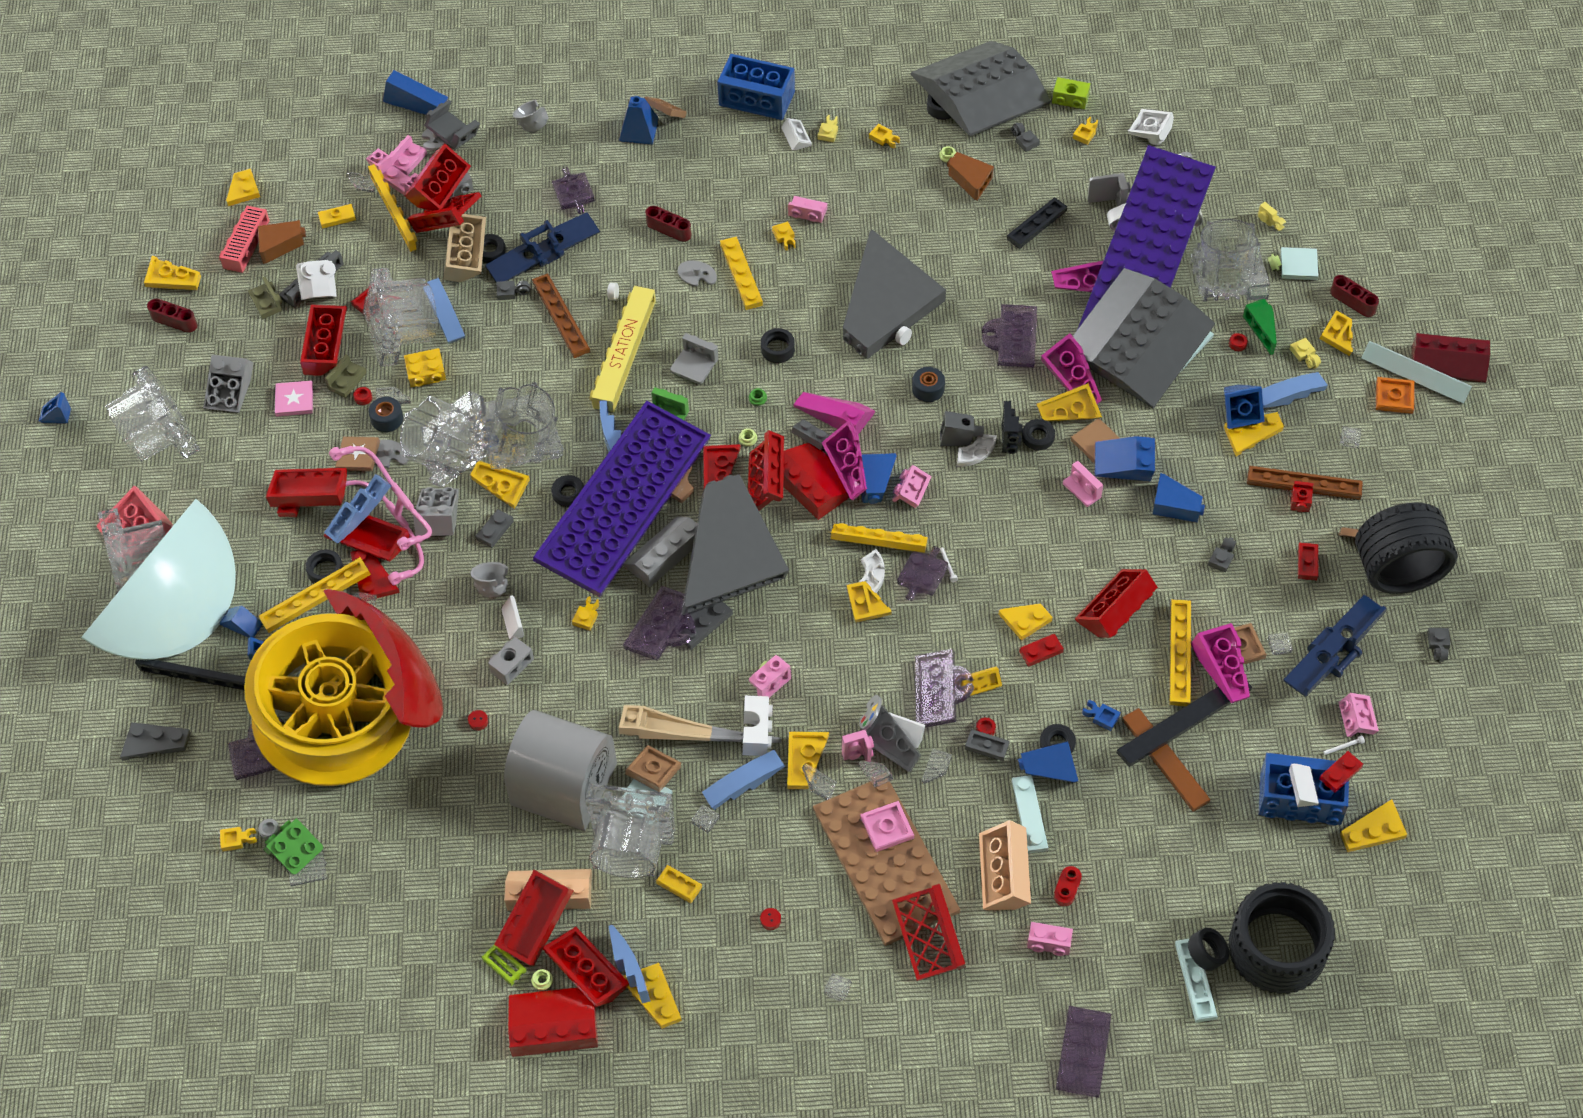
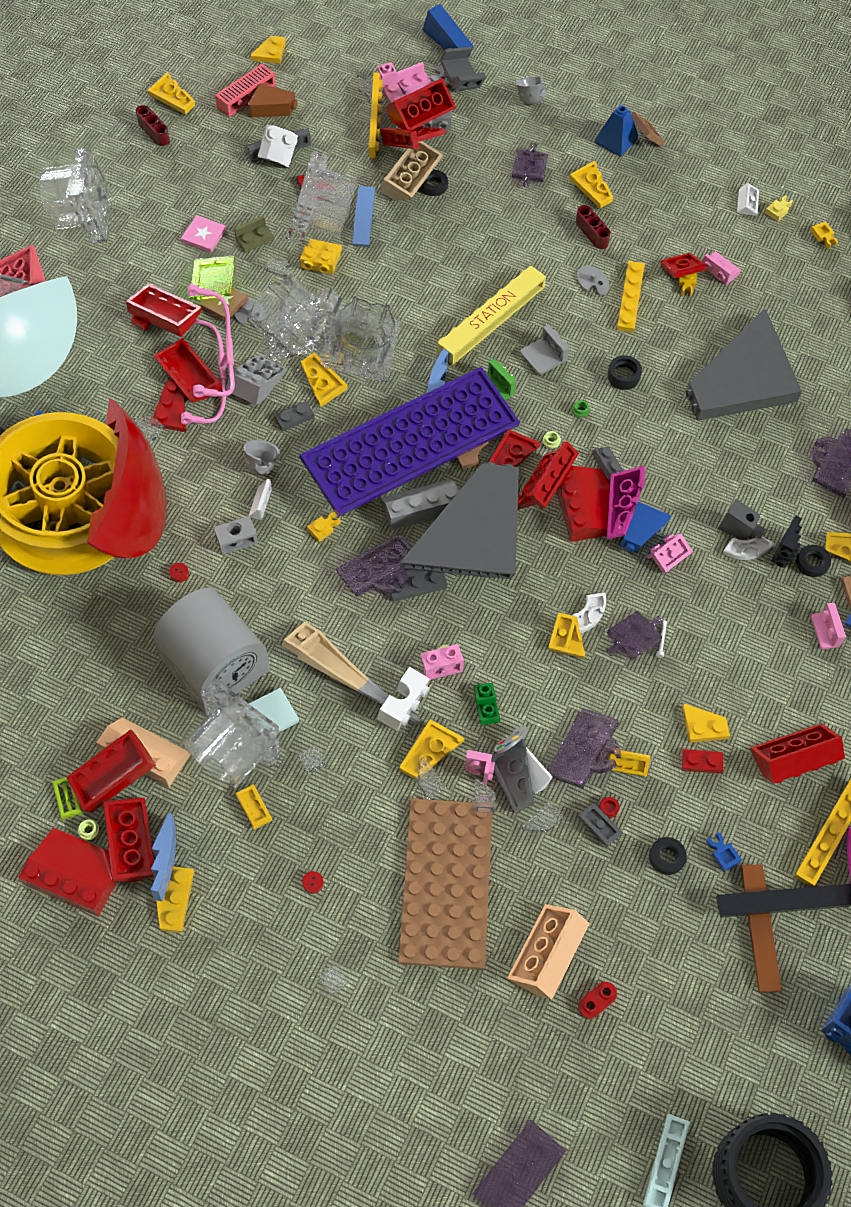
camera: 25 degrees right, 5 degrees up
blue slope [39,392,71,423] -> none
light grey slope [203,355,254,413] -> none
blue slope [219,605,263,638] -> none
olive bracket [248,277,283,319] -> none
yellow plate [259,557,371,633] -> none
red slope [300,305,347,376] -> none
black tyre [306,549,344,584] -> none
yellow plate [318,204,356,229] -> none
medium blue slope [324,474,391,543] -> none
red tile [353,387,372,405] -> none
black wheel [368,397,404,432] -> none
dark blue piece [485,212,600,283] -> none
dark grey plate [497,280,531,300] -> none
dark orange tile [532,273,590,358] -> none
black tyre [551,475,584,507] -> none
white tile [607,283,619,301] -> none
medium nougat tile [625,745,681,792] -> none
medium blue slope [702,750,785,810] -> none
blue brick [717,54,795,120] -> none
dark pink wedge [793,392,875,434] -> none
yellow plate [831,523,928,553] -> none
bright pink tile [860,801,914,852] -> none
red fence [892,883,966,981] -> none
white tile [895,326,912,345] -> none
black wheel [912,367,945,402] -> none
light aqua plate [1012,775,1048,854] -> none
blue slope [1018,742,1079,783] -> none
bright pink bracket [1027,922,1073,956] -> none
black tyre [1188,927,1229,971] -> none
none -> clear neon green piece [189,255,235,300]
none -> green slope [473,682,500,726]
none -> yellow wing [569,161,613,209]
none -> red tile [660,253,706,278]

